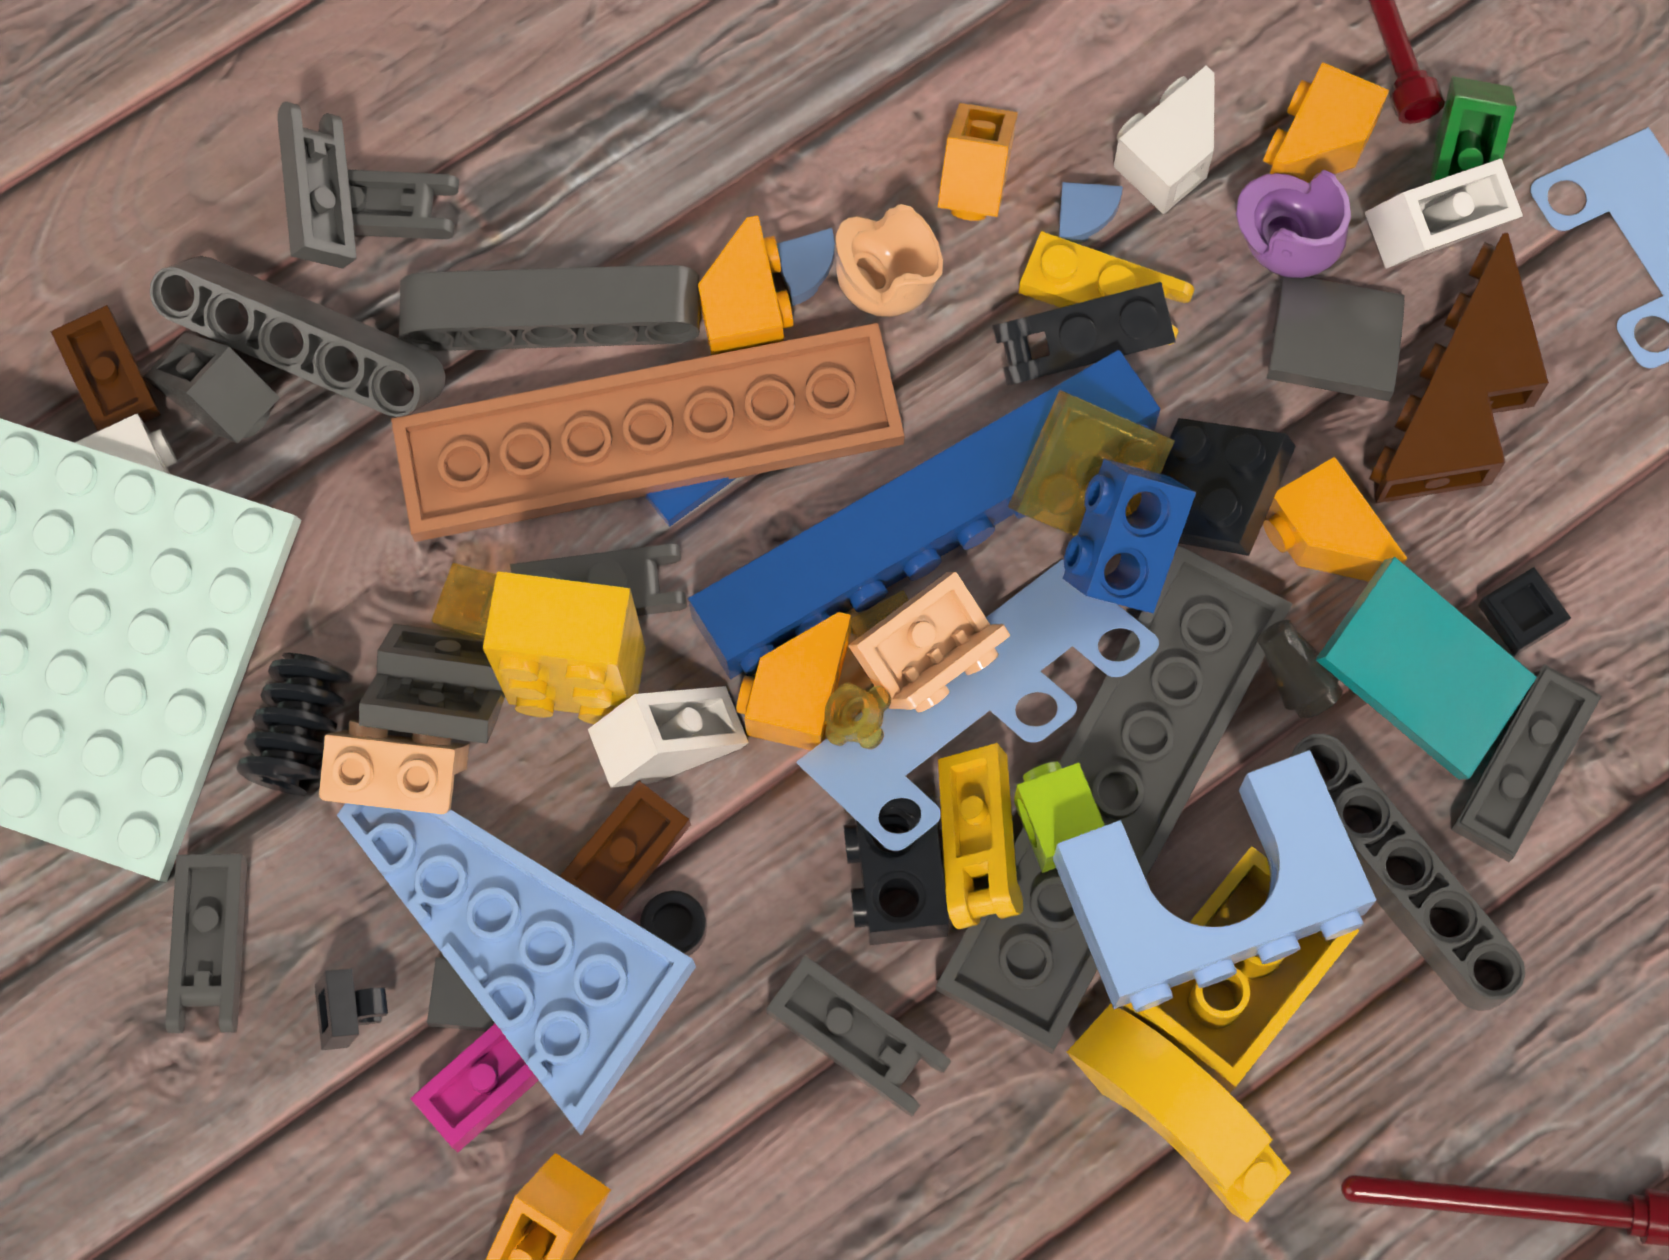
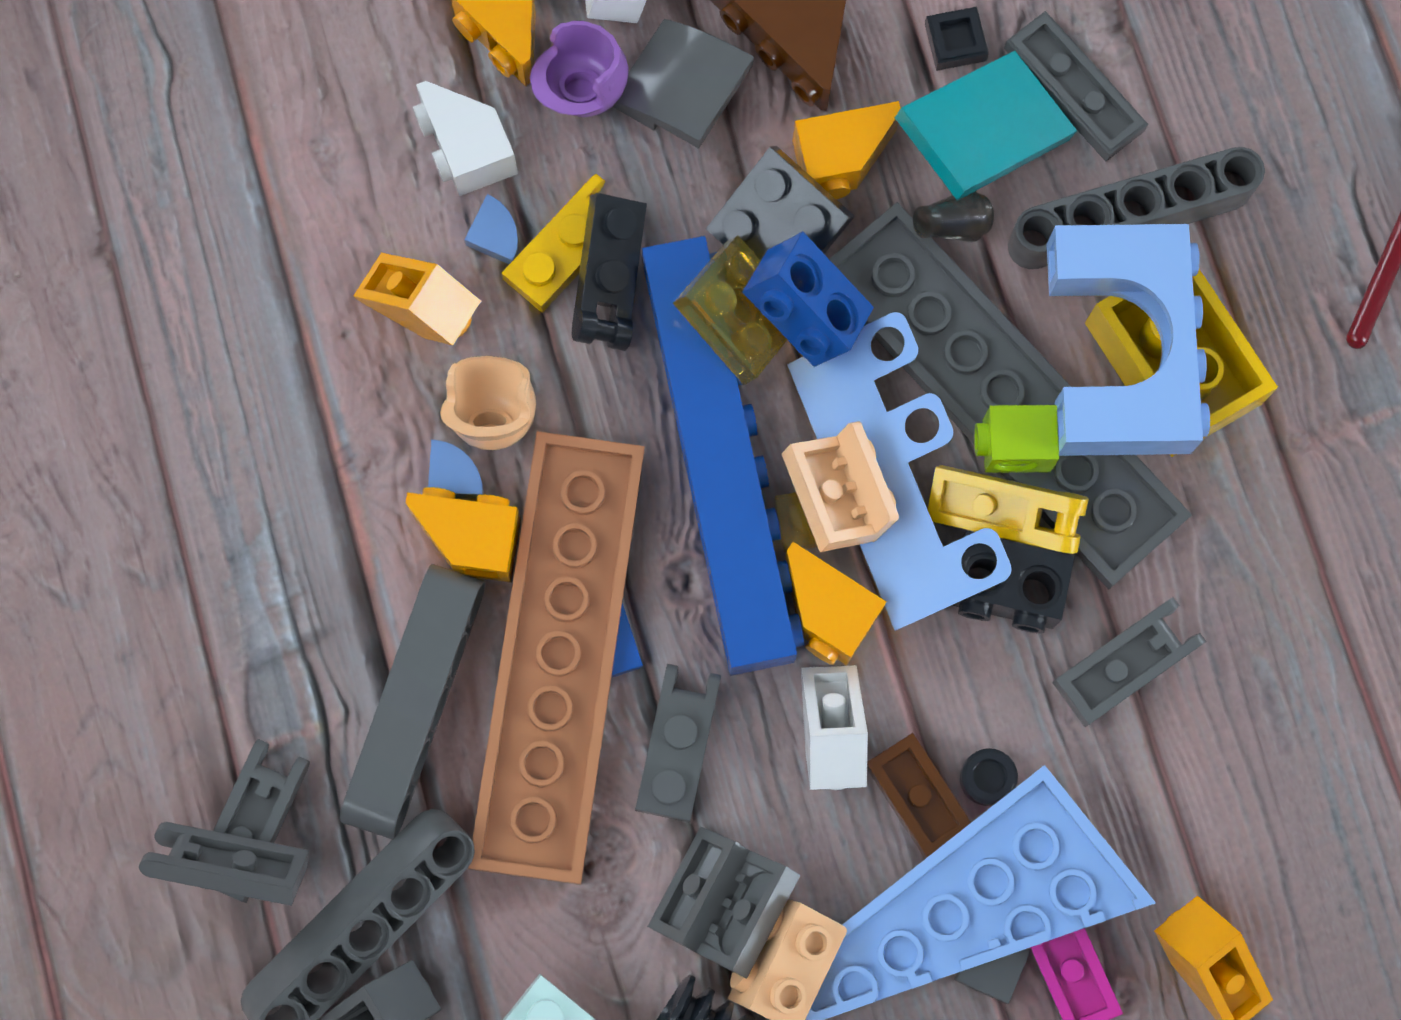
camera: 75 degrees left, 5 degrees up
clear yellow plate [431,563,496,640] -> none
yellow brick [483,571,646,724] -> none
clear yellow plate [824,682,891,750] -> none
yellow arch [1067,1004,1291,1222] -> none

